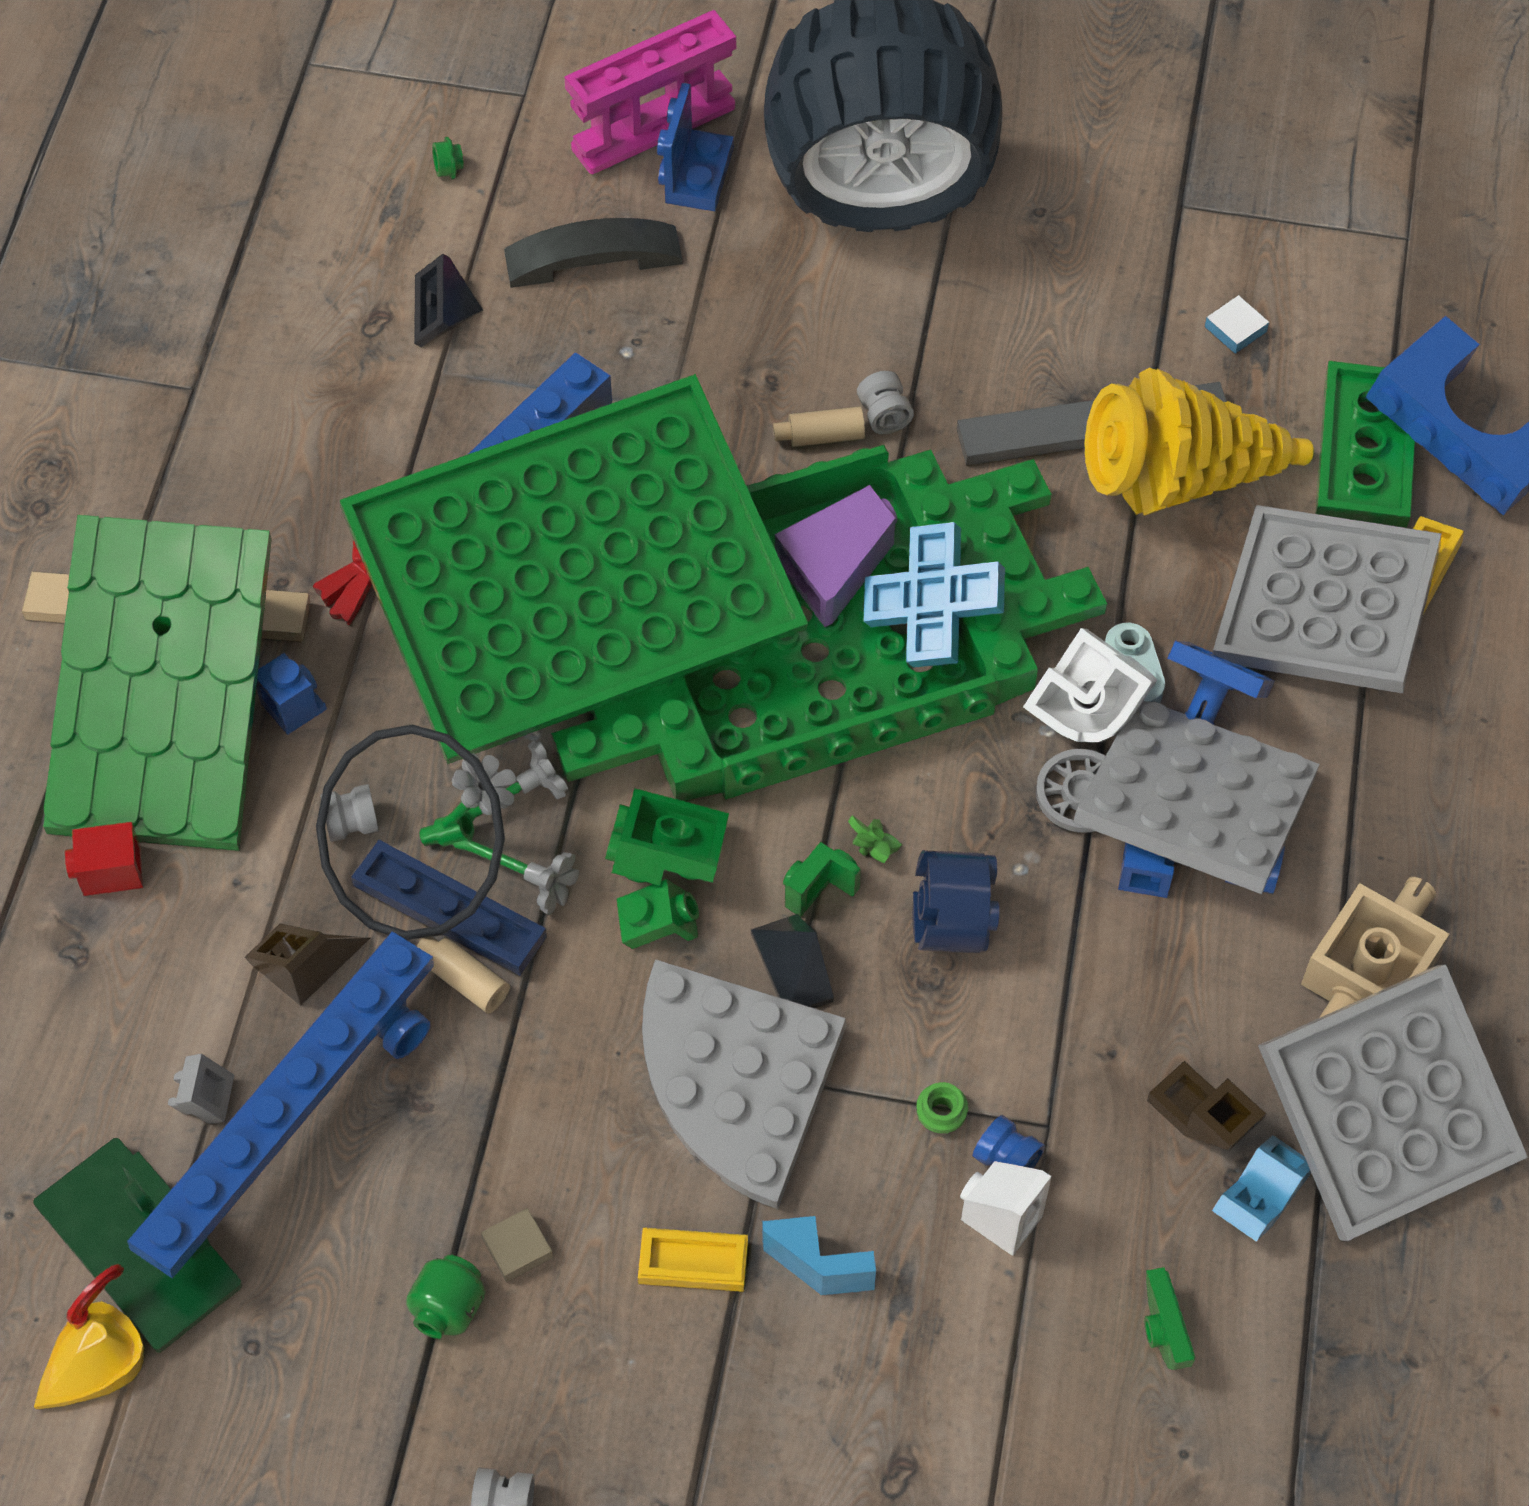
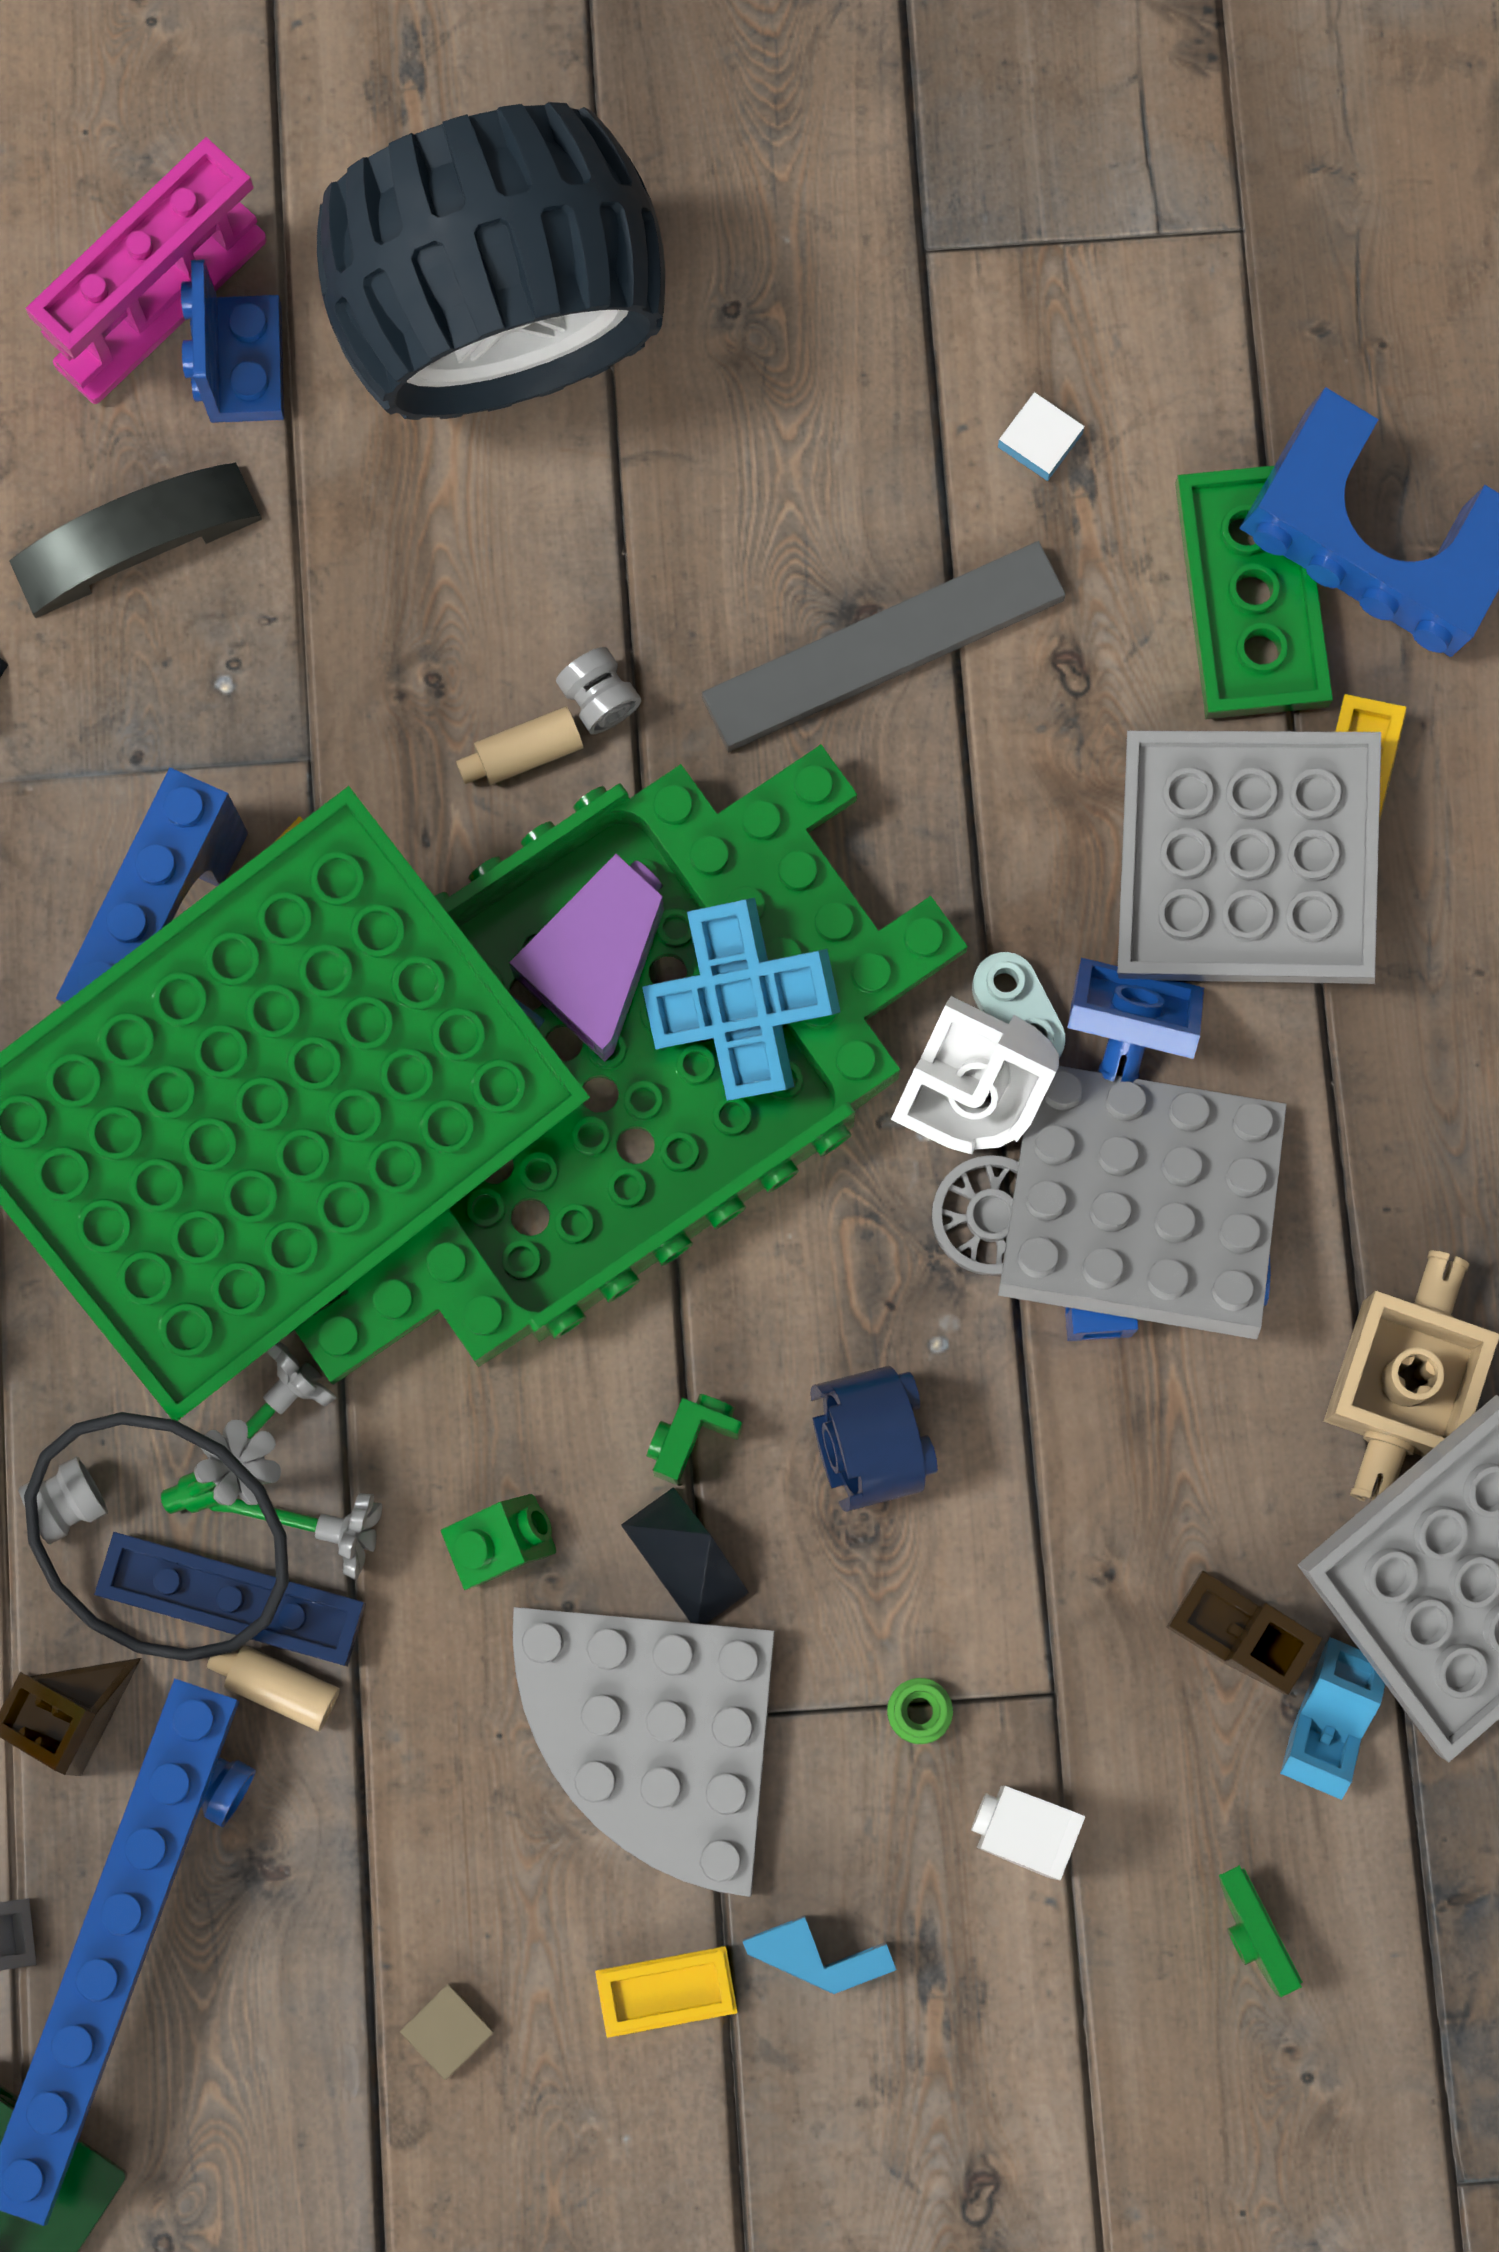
camera: 15 degrees left, 20 degrees up
green head [406,1255,486,1339] -> none
green plate [605,788,729,886] -> none
bright green plant [848,815,902,863] -> none
blue wheel [972,1115,1045,1169] -> none
yellow plant [1084,368,1314,516] -> none

